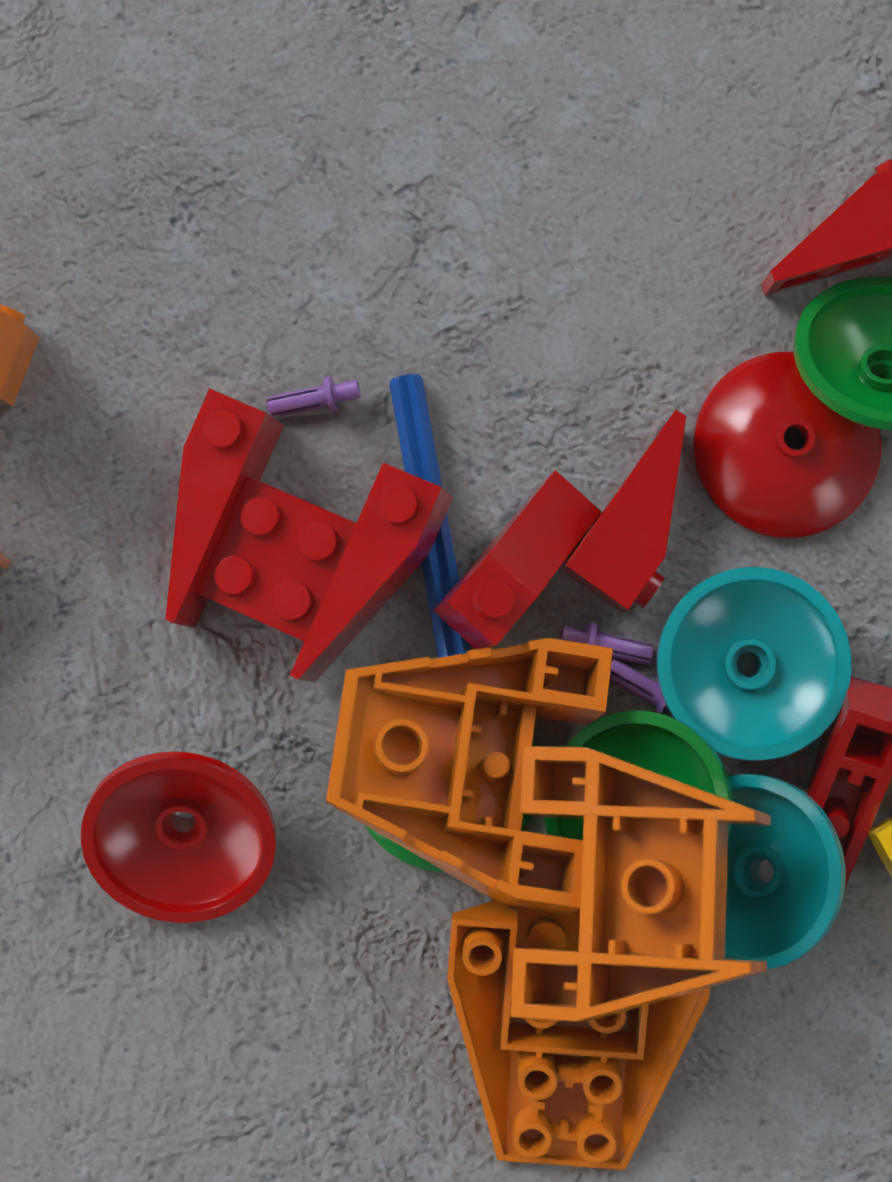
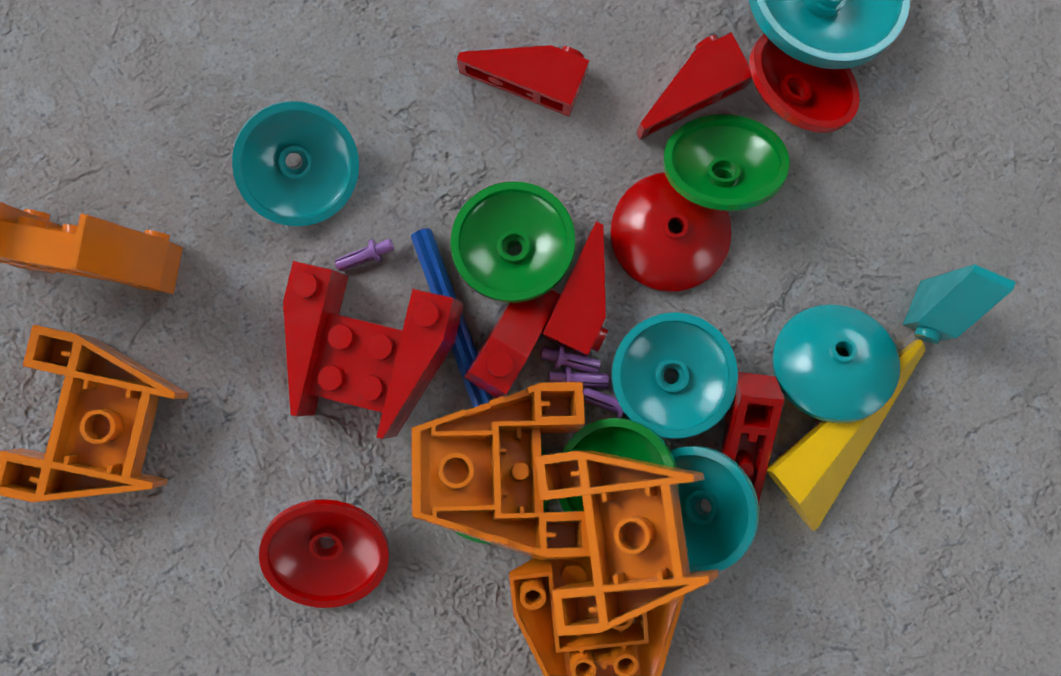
camera: 15 degrees left, 0 degrees up
none -> teal dish [232,101,359,226]
none -> green dish [450,181,575,303]
none -> red slope [457,45,590,117]
none -> medium lavender piece [540,345,601,373]

